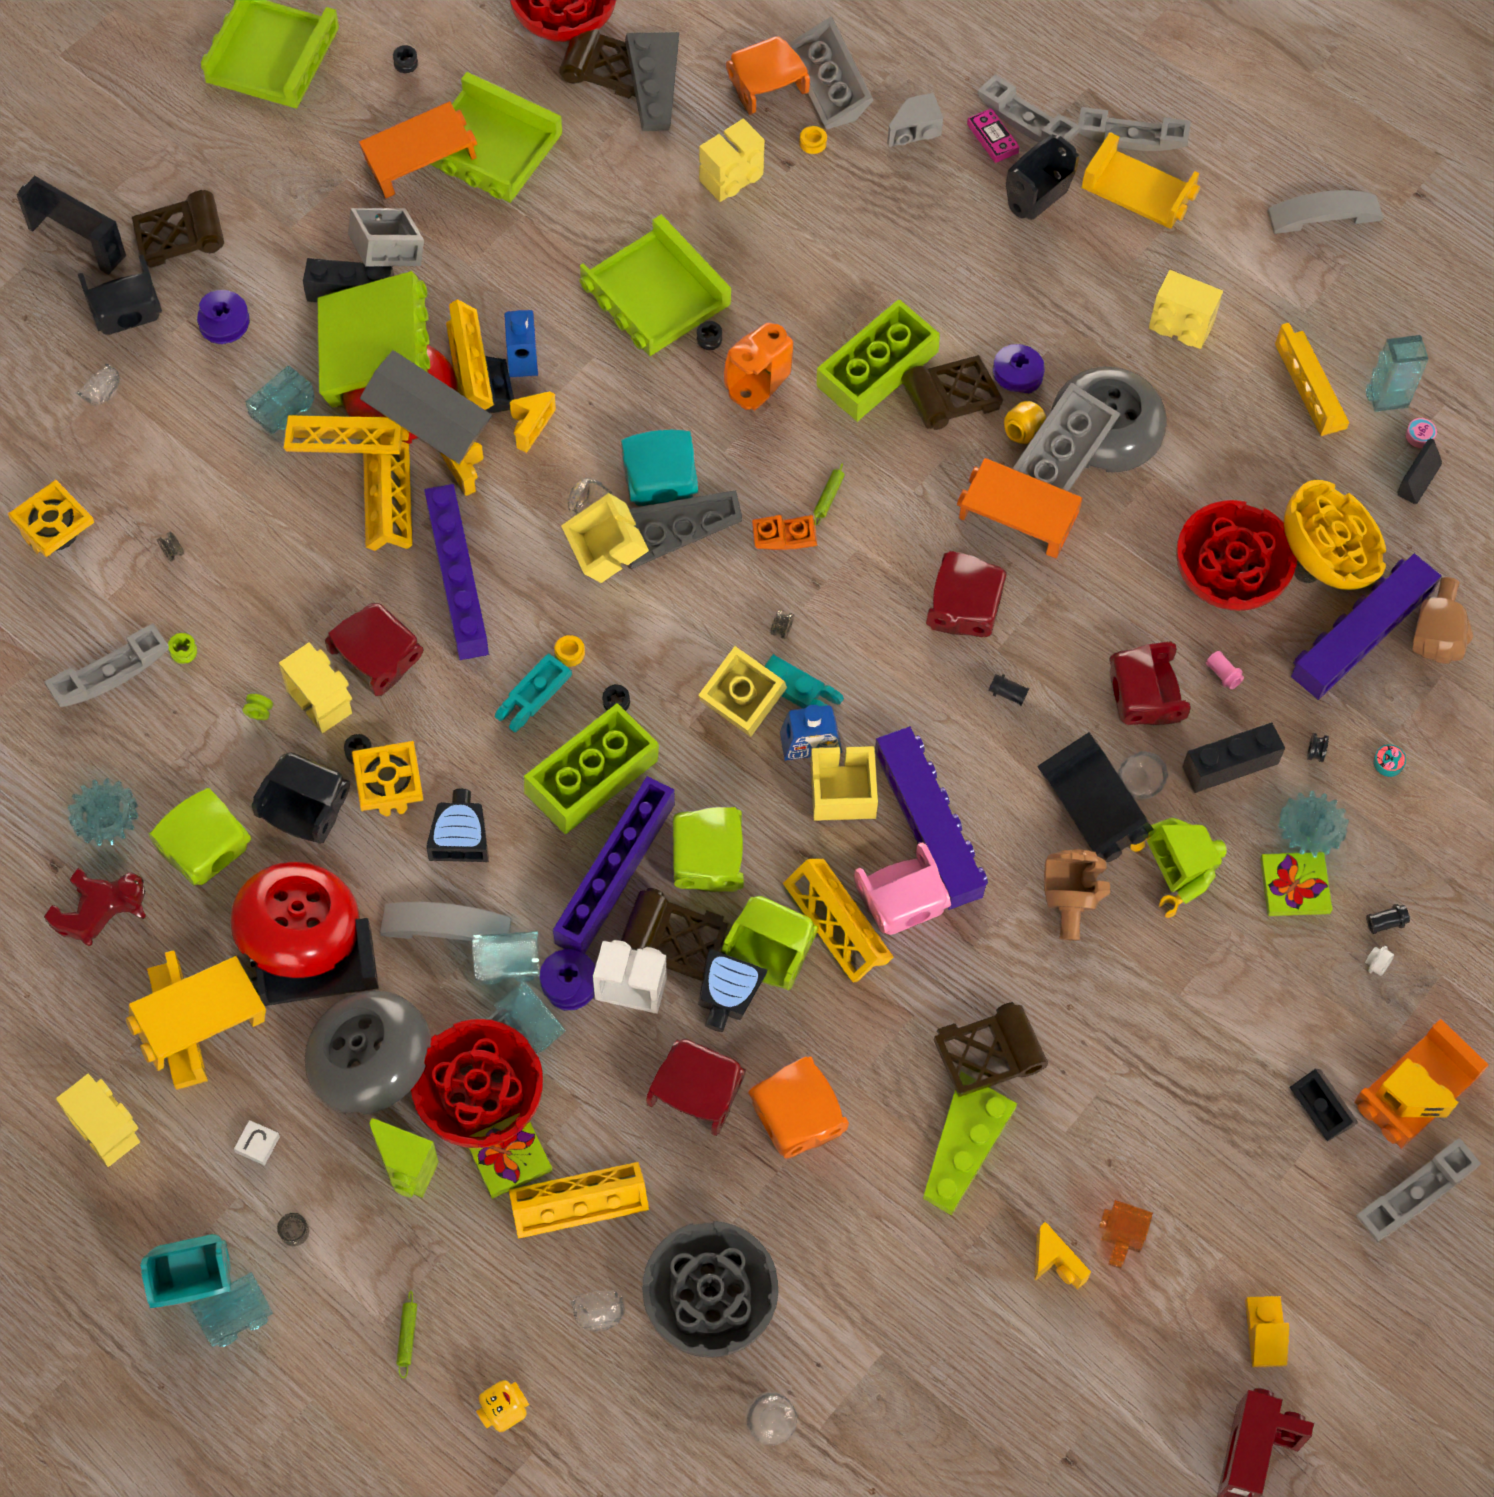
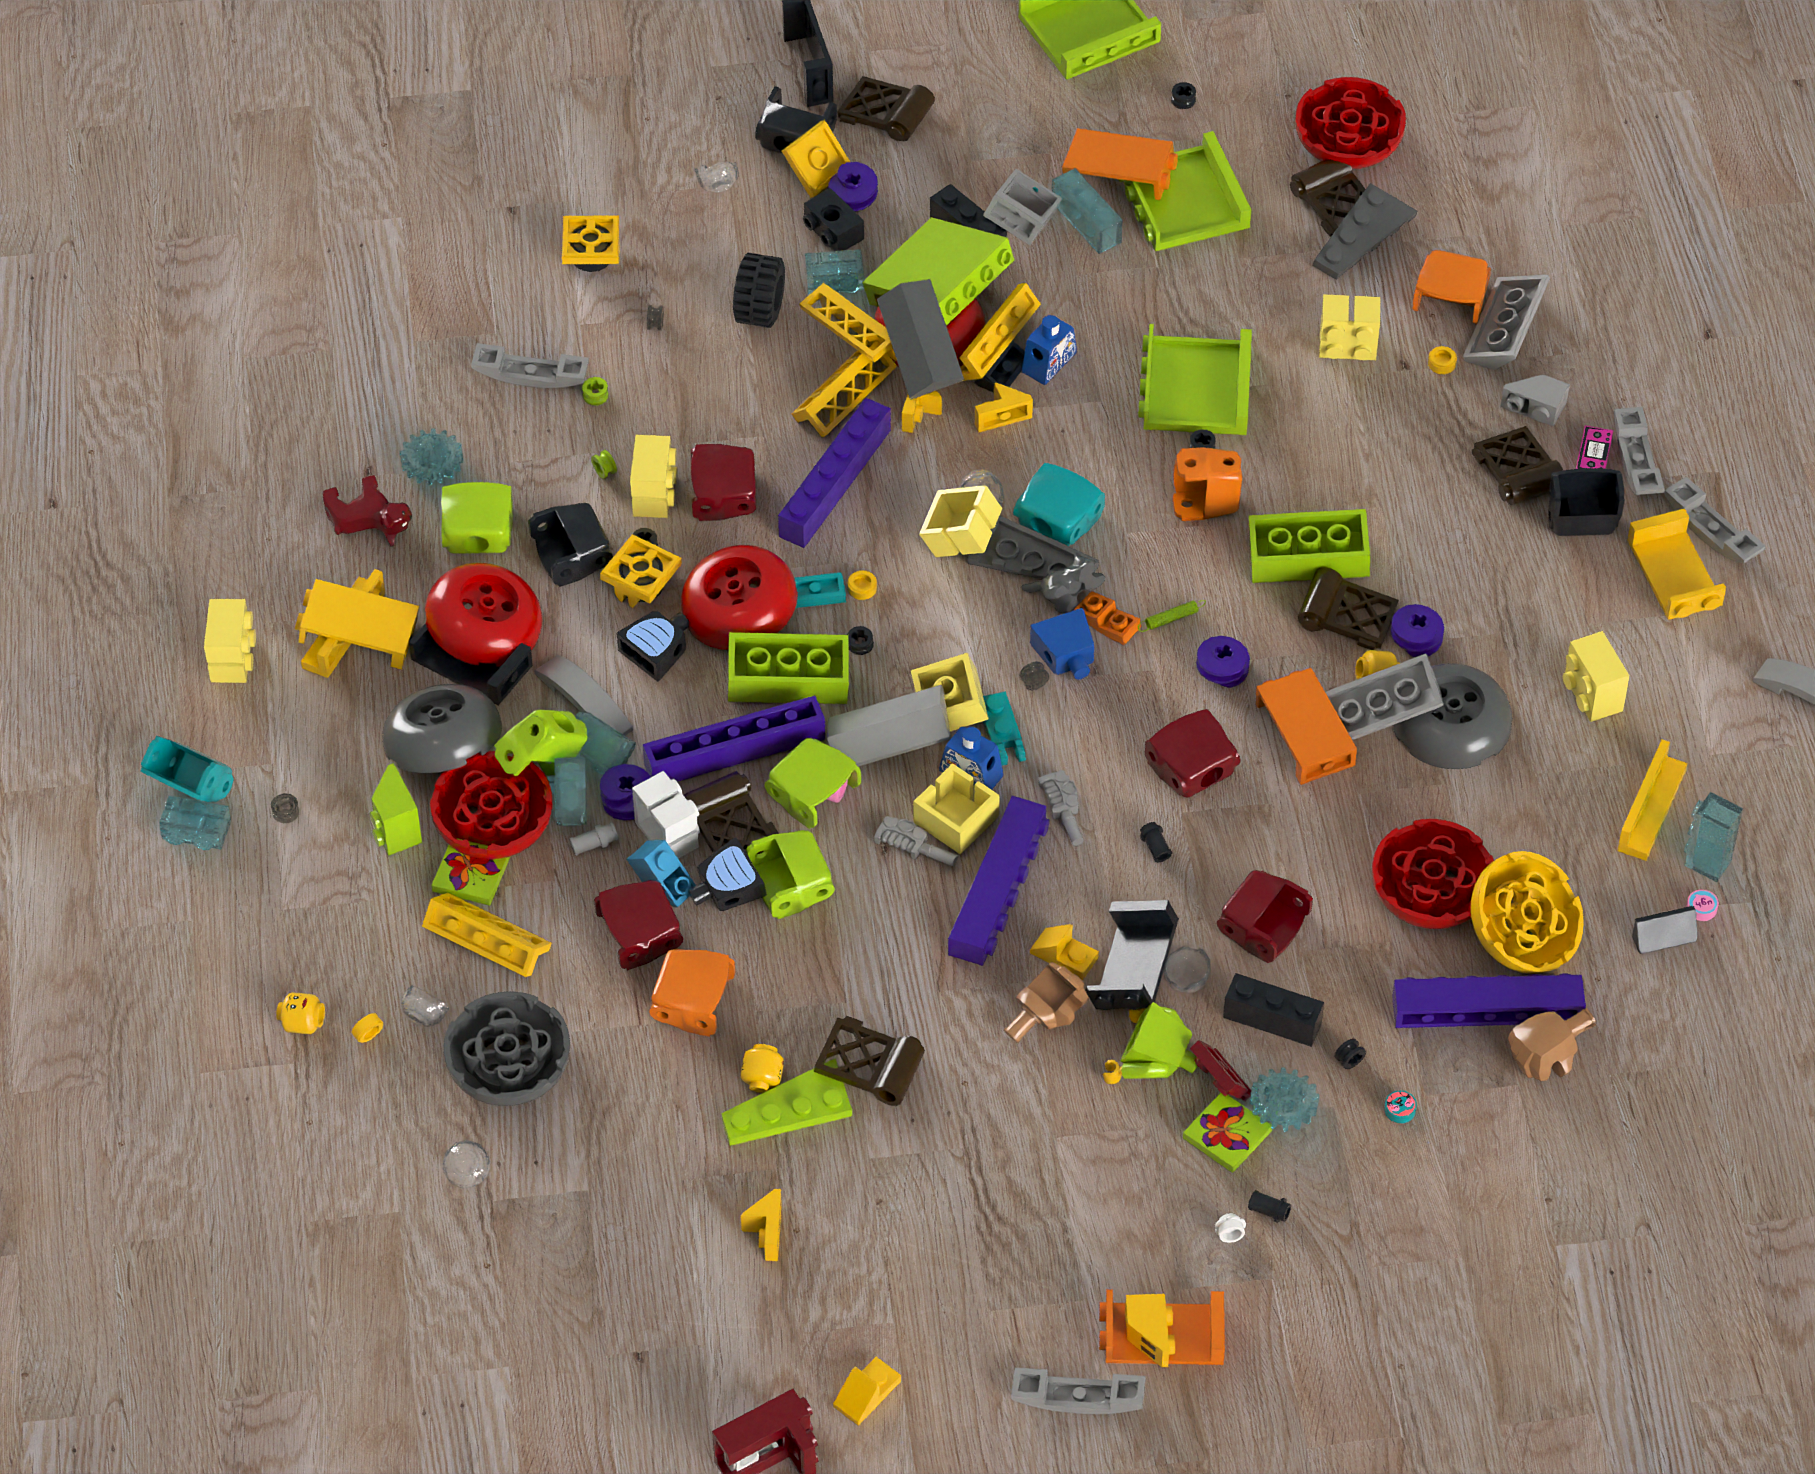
camera: 45 degrees right, 10 degrees down
white tile [234,1120,280,1166] -> none
lime piece [396,1291,418,1378] -> none
yellow fence [783,858,894,983] -> none
bright pink piece [854,842,951,935] -> none
clear orange brick [1099,1200,1153,1269] -> none
bright pink pin [1206,651,1244,689] -> none
black slope [1289,1068,1358,1141] -> none
none -> yellow tile [351,1013,383,1043]
none -> lime piece [494,709,588,776]
none -> light grey pin [569,822,619,856]
none -> dark azure slope [626,840,696,907]
none -> red brick [681,545,798,650]
none -> black tyre [733,252,785,328]
none -> yellow head [740,1044,784,1093]
none -> yellow tile [782,120,850,198]
none -> black brick [803,188,864,254]
none -> light grey slope [827,685,951,766]
none -> light grey piece [874,816,958,867]
none -> dark grey animal [1021,552,1106,613]
none -> blue torso [1030,608,1094,680]
none -> yellow slope [1030,924,1099,980]
none -> light grey piece [1038,770,1084,846]
none -> clear light blue brick [1052,168,1123,254]
none -> dark red plate [1190,1040,1254,1101]
none -> dark purple piece [1196,636,1250,688]
none -> dark brown piece [1472,426,1563,505]

